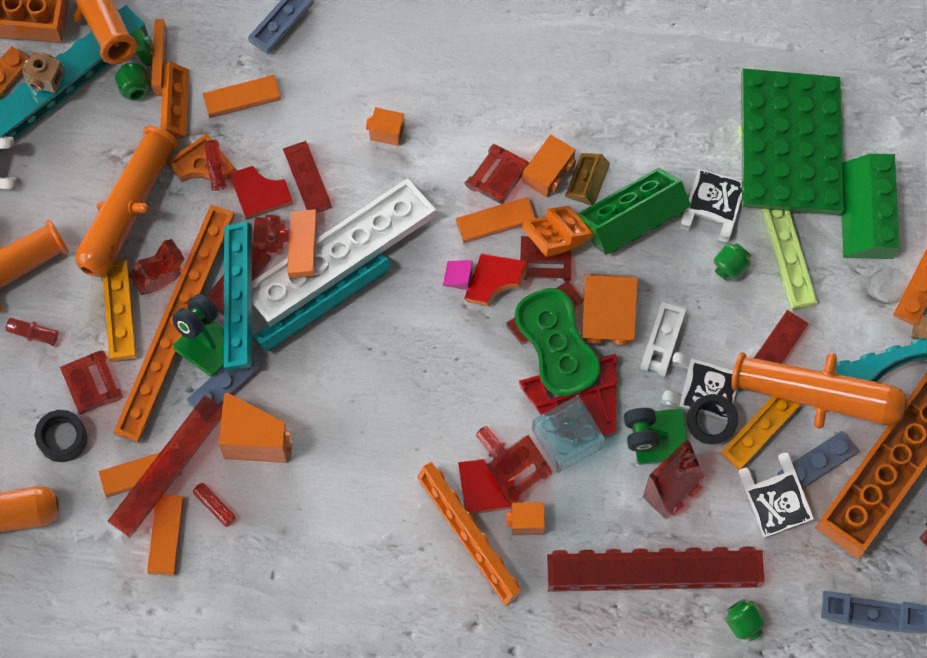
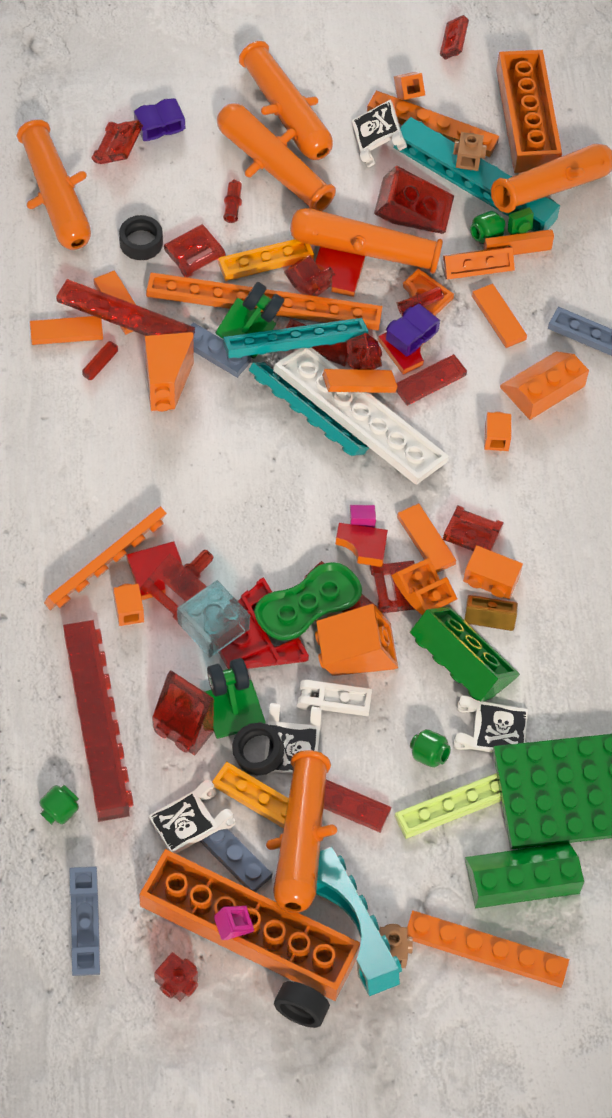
camera: 75 degrees right, 10 degrees down
none -> dark pink slope [214,906,254,940]
none -> red tile [314,247,365,297]
none -> clear red slope [374,165,454,234]
none -> dark purple brick [386,304,440,356]
none -> orange slope [500,351,589,420]

